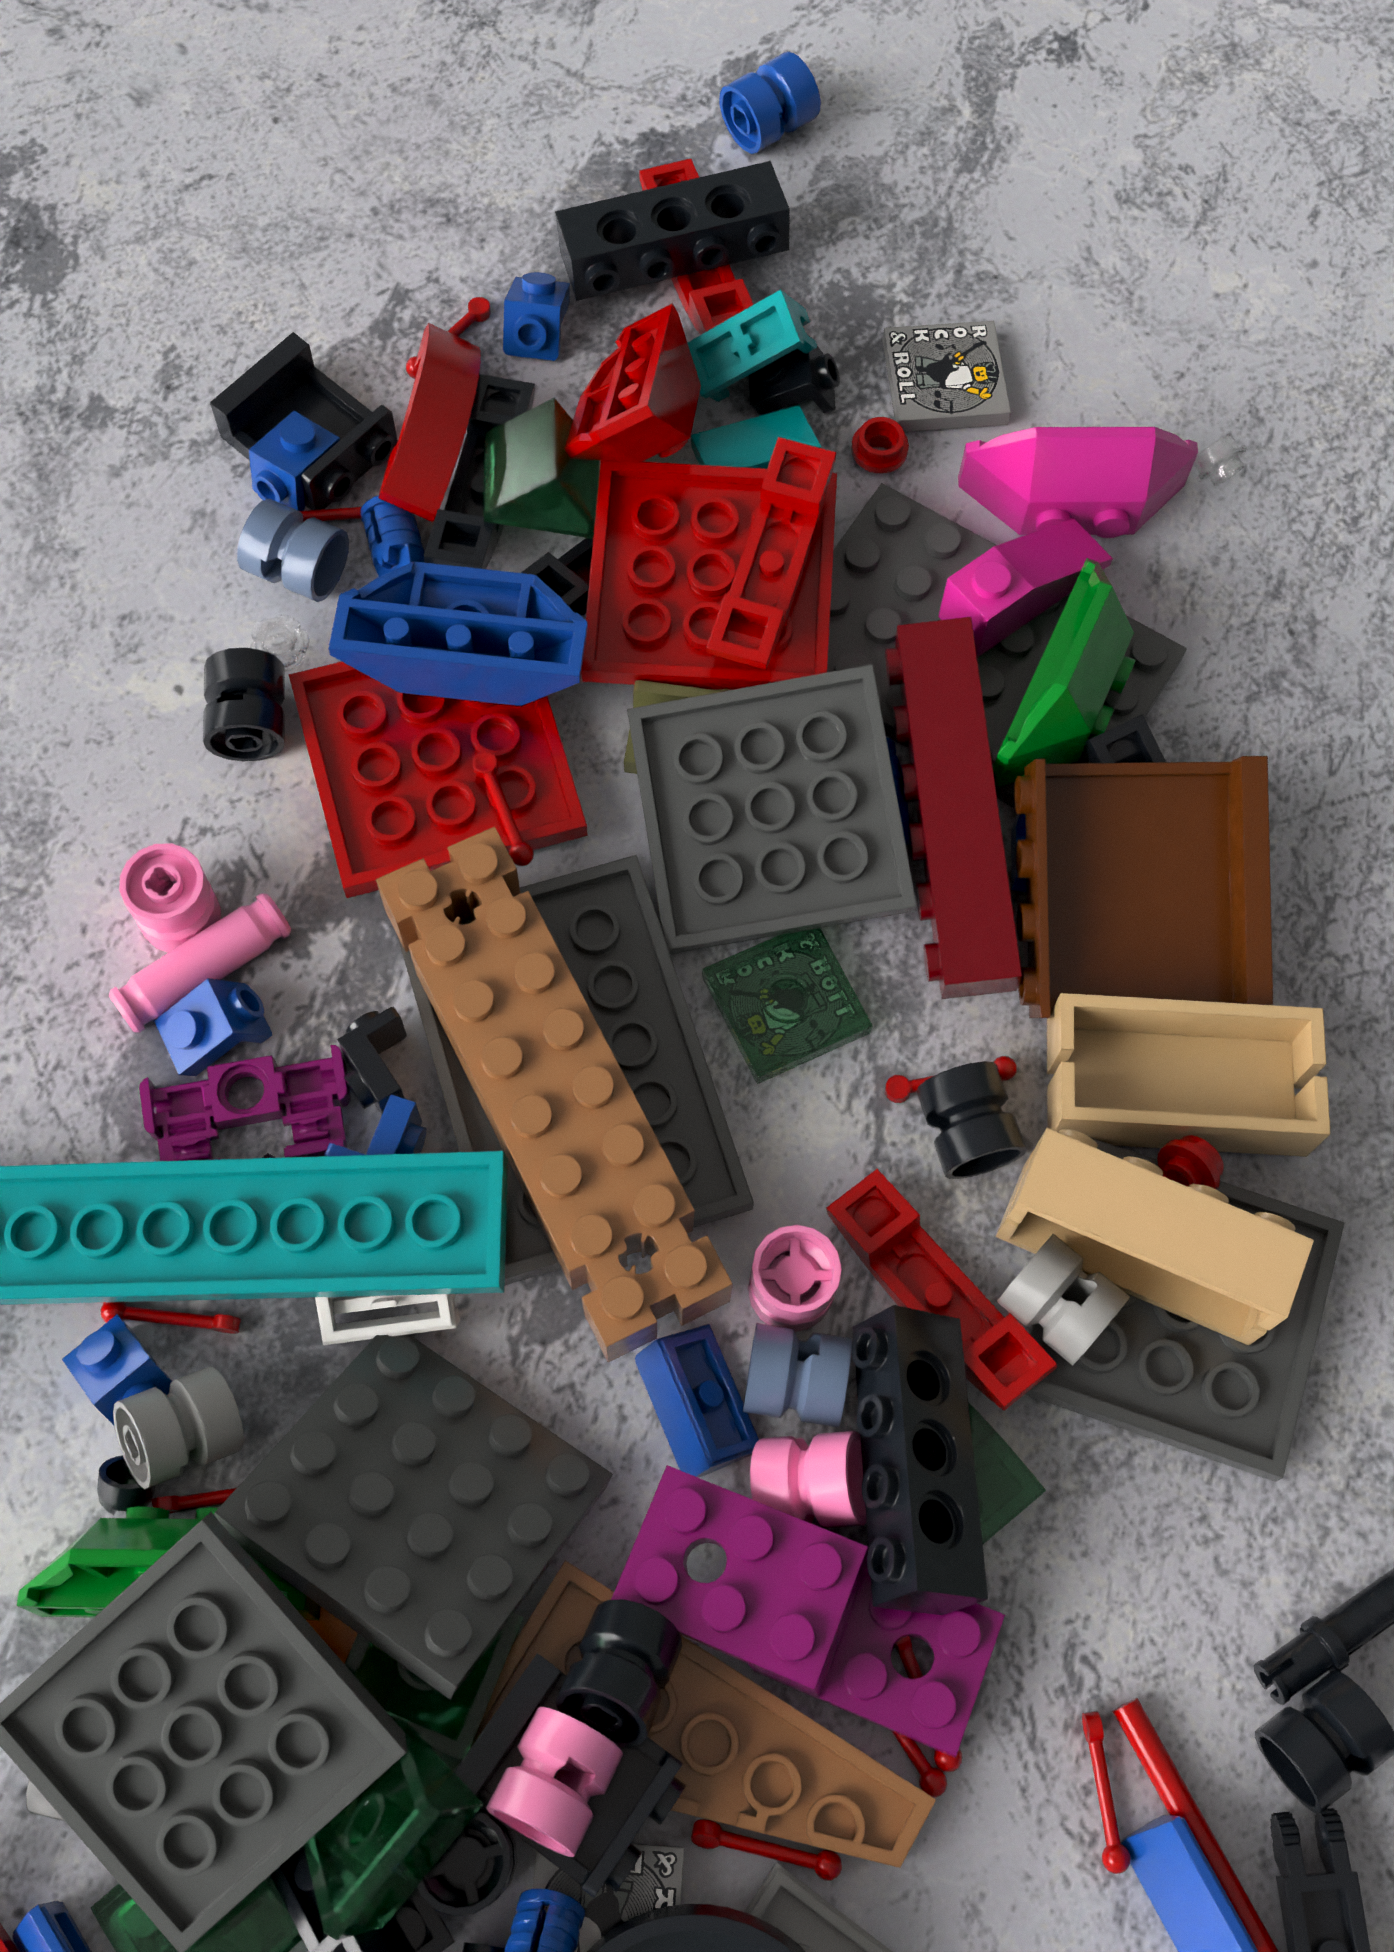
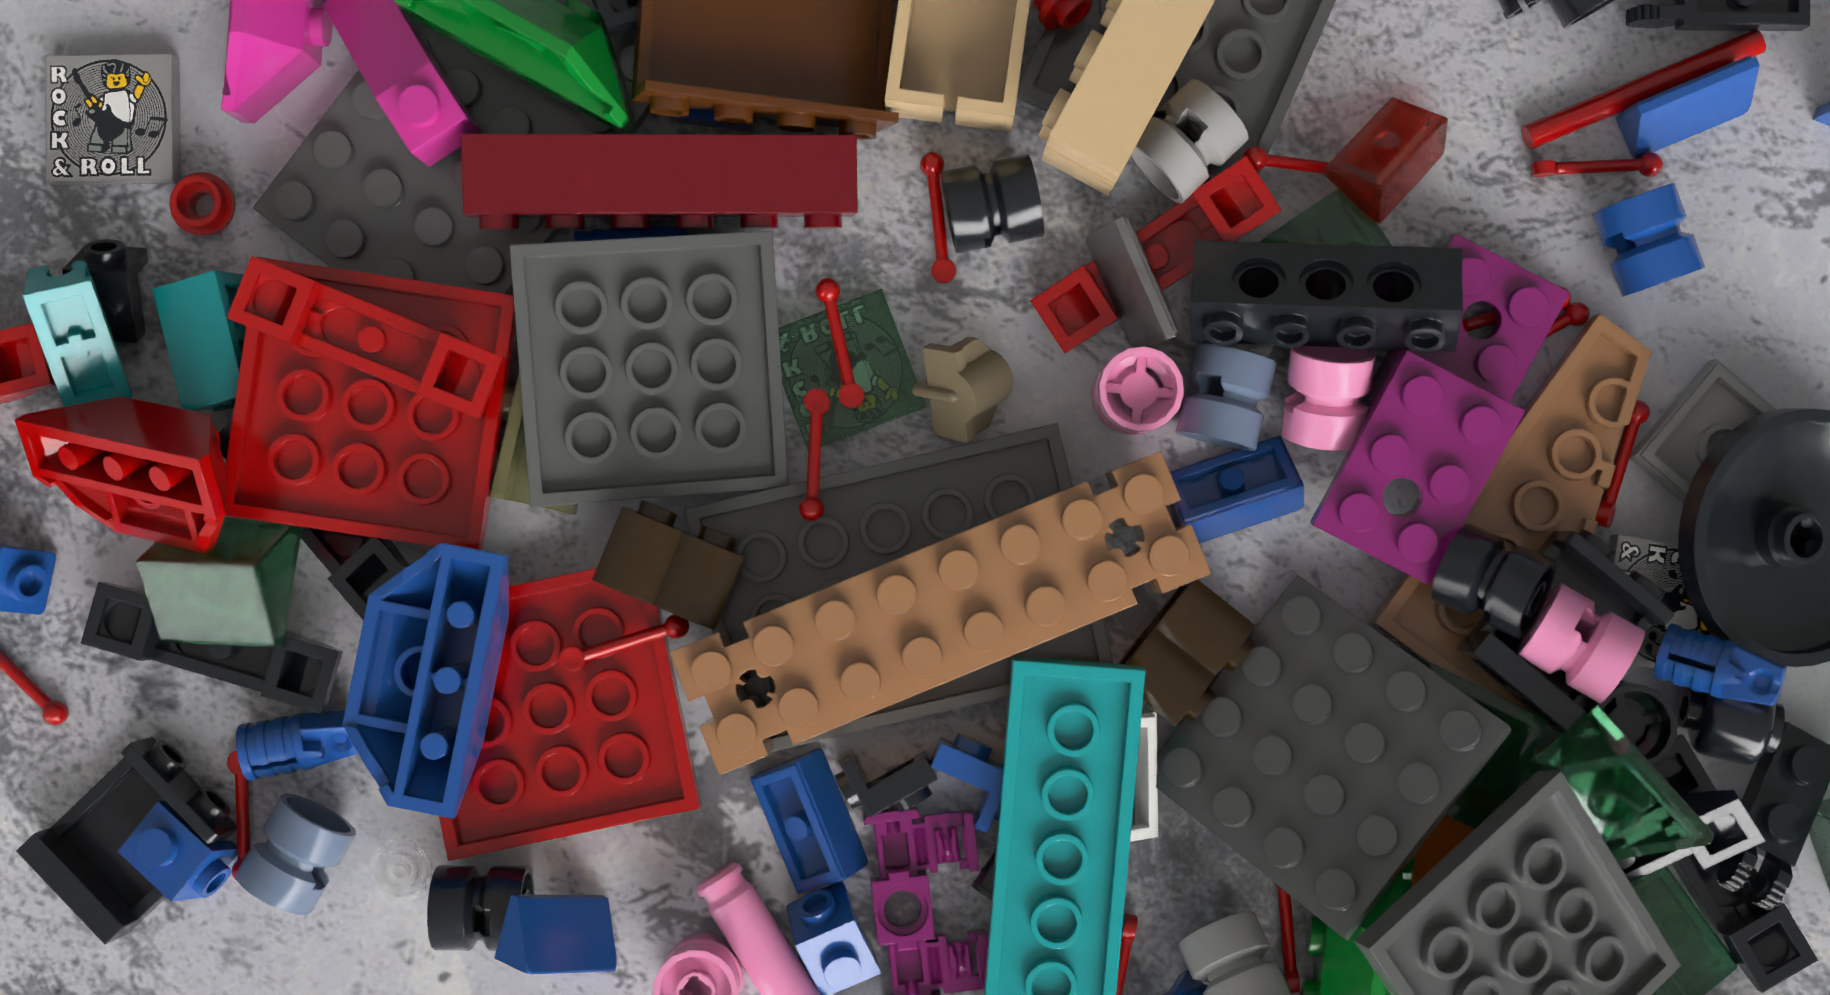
camera: 80 degrees left, 20 degrees up
red slope [378,323,481,522] -> none
none -> blue slope [494,894,617,974]
none -> dark brown brick [592,500,746,630]
none -> blue slope [749,749,868,895]
none -> red hinge [799,388,831,521]
none -> red hinge [815,278,864,409]
none -> dark tan piece [912,337,1014,443]
none -> flat silver slope [1086,216,1179,348]
none -> dark brown brick [1118,579,1255,726]
none -> red hinge [1243,146,1363,184]
none -> clear red slope [1324,97,1448,224]
none -> blue wheel [1592,183,1705,297]

